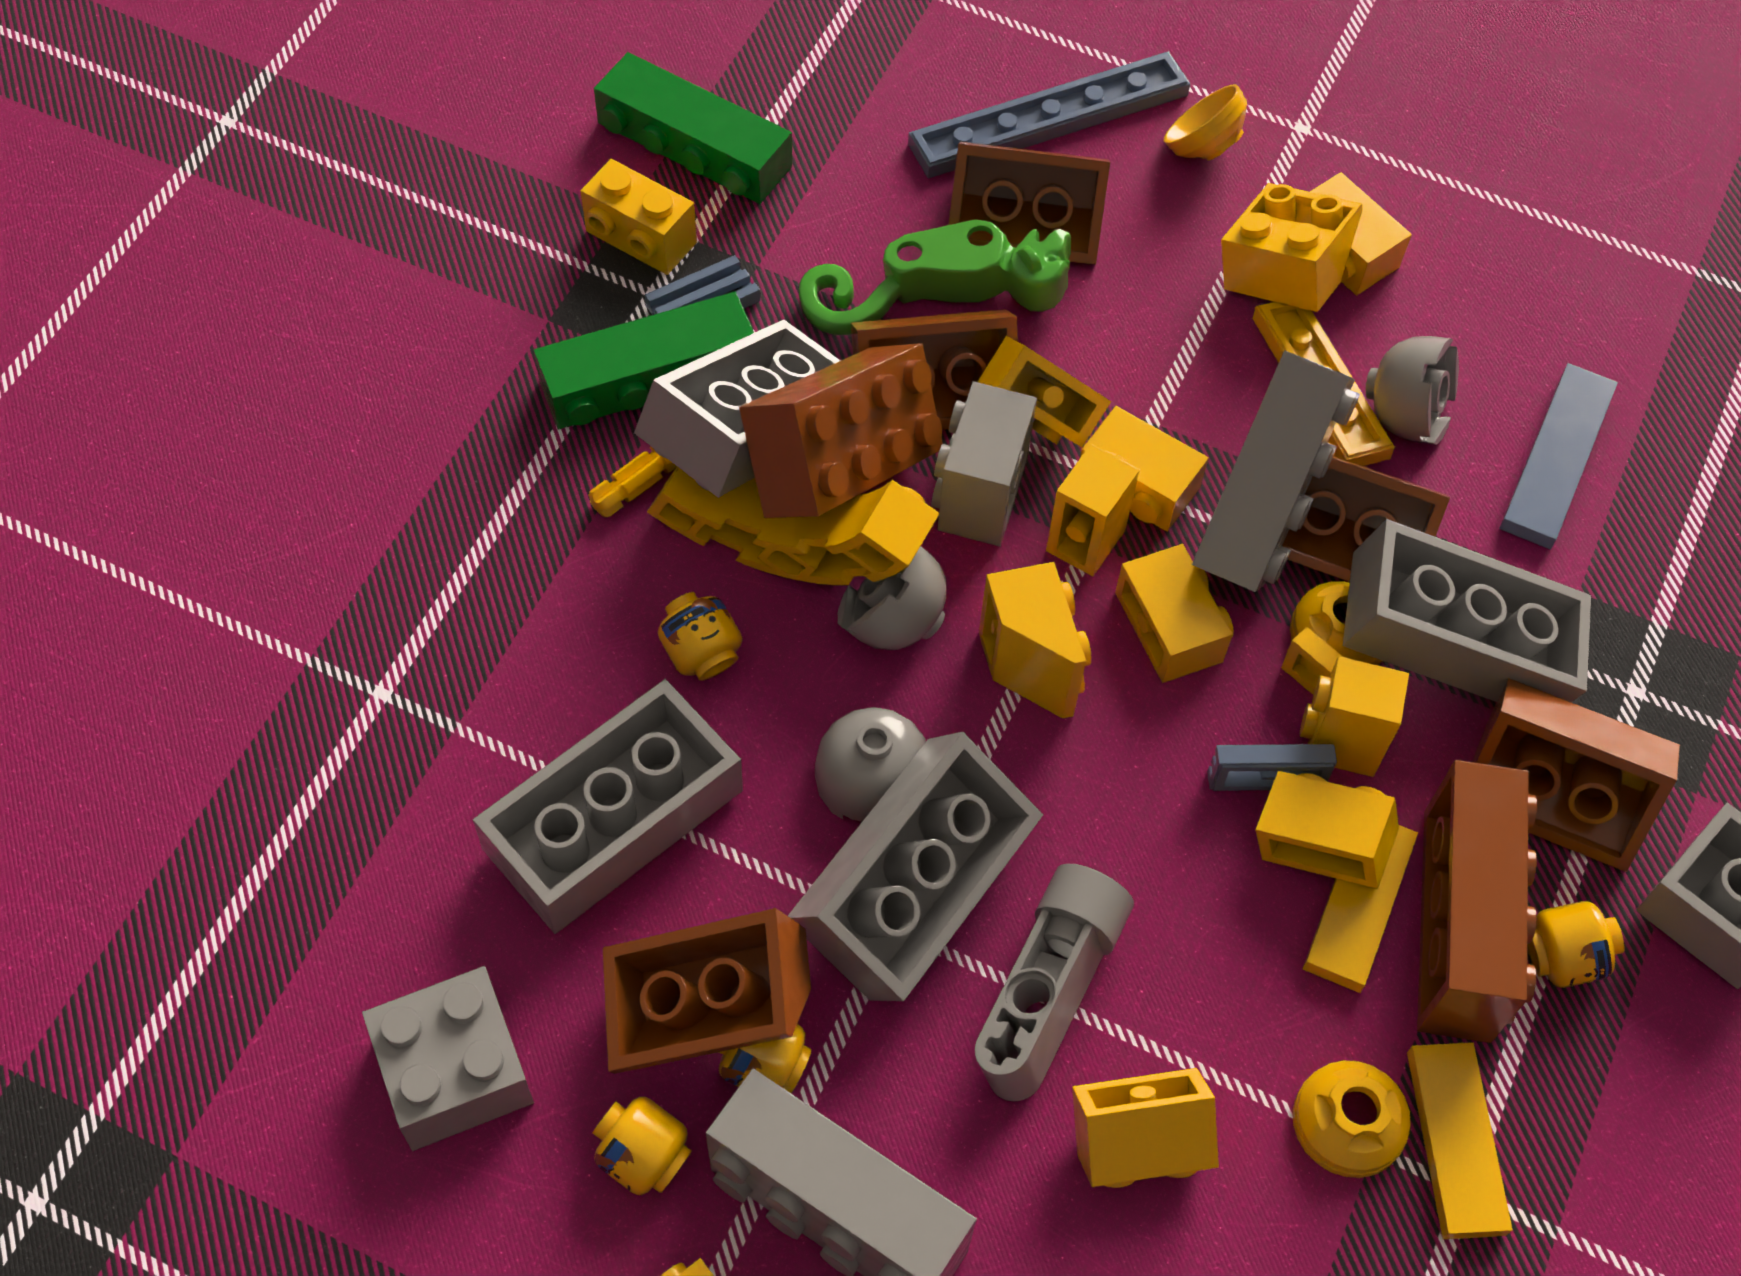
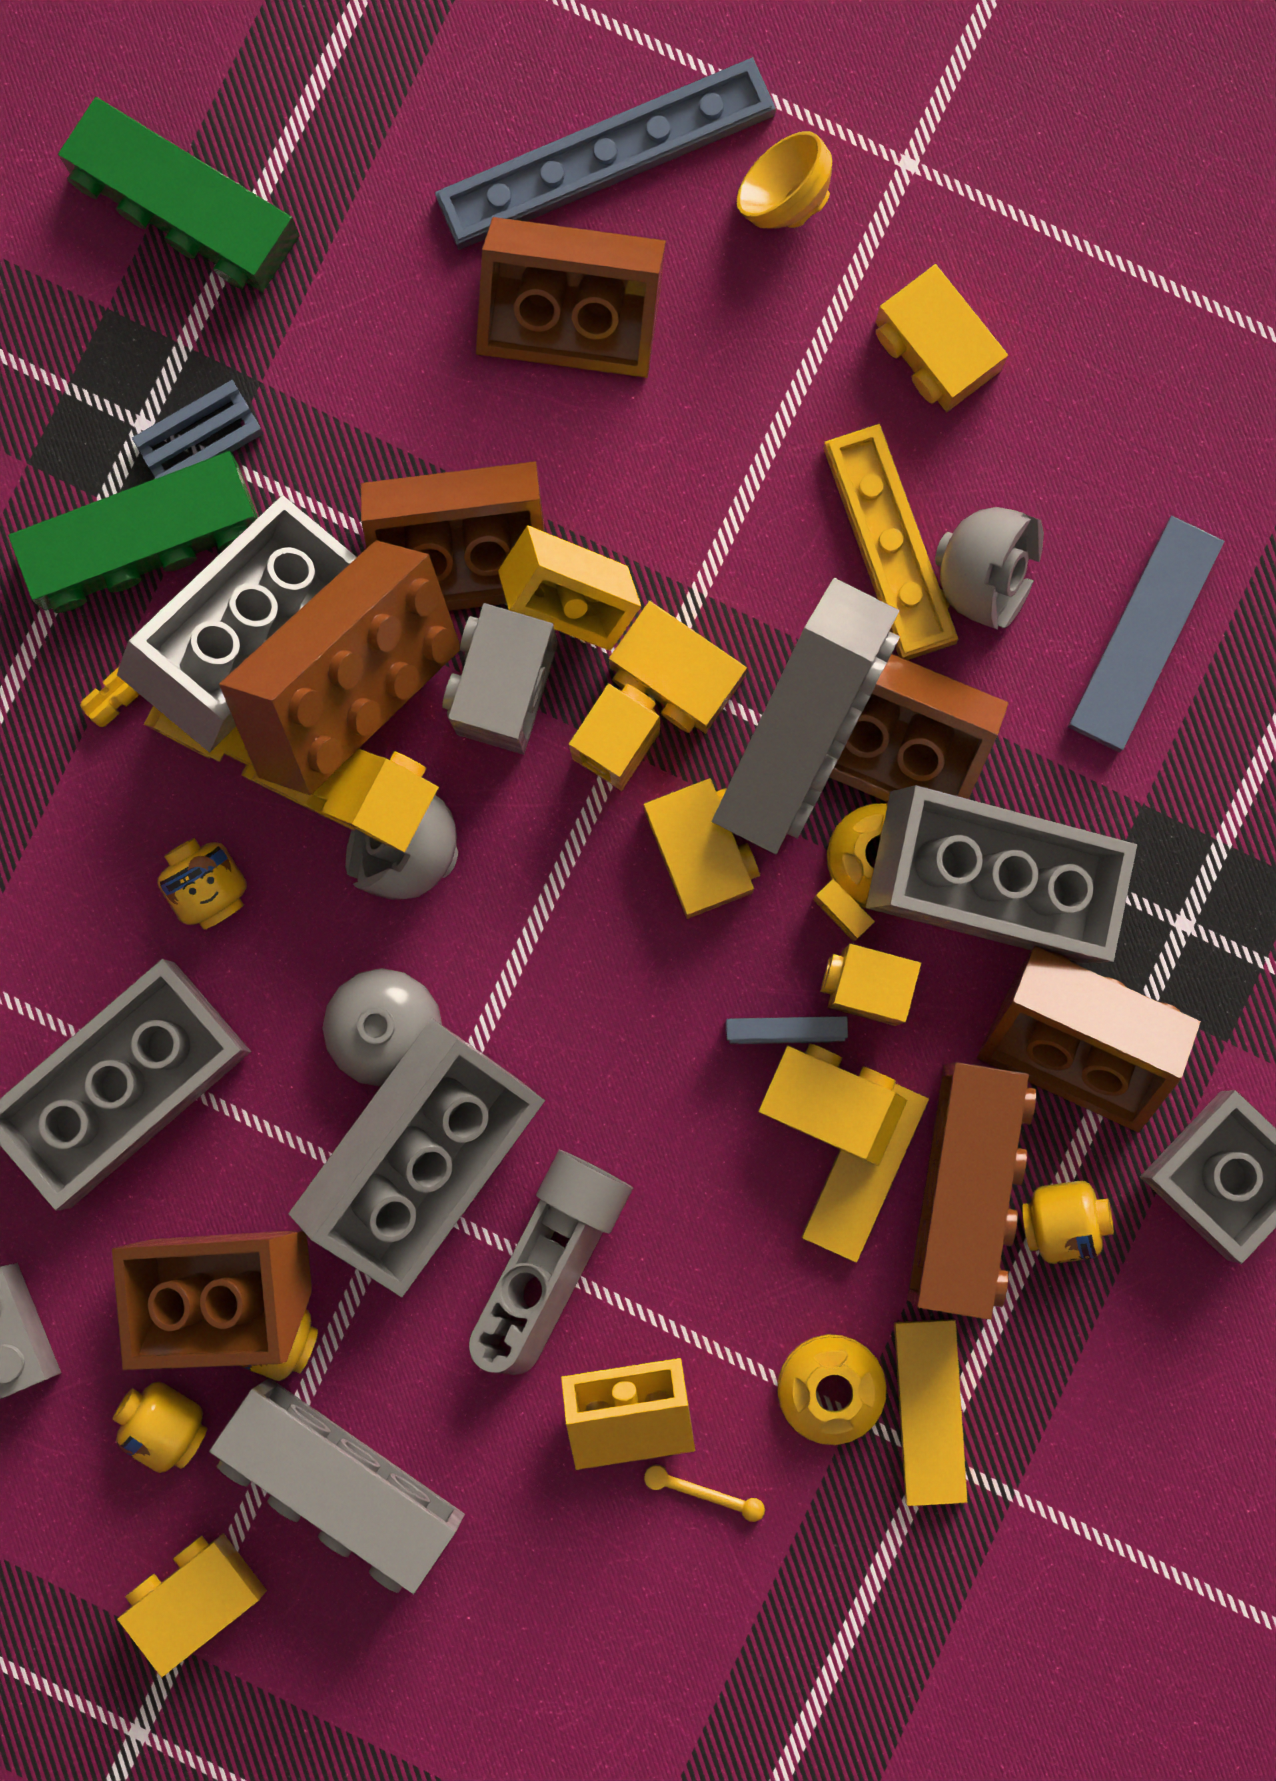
camera: 10 degrees right, 25 degrees up
yellow brick [580,159,697,275] -> none
bright green animal [799,220,1071,335] -> none
yellow slope [979,562,1092,718] -> none
yellow slope [1221,183,1362,312] -> none
none -> yellow hinge [644,1464,765,1522]

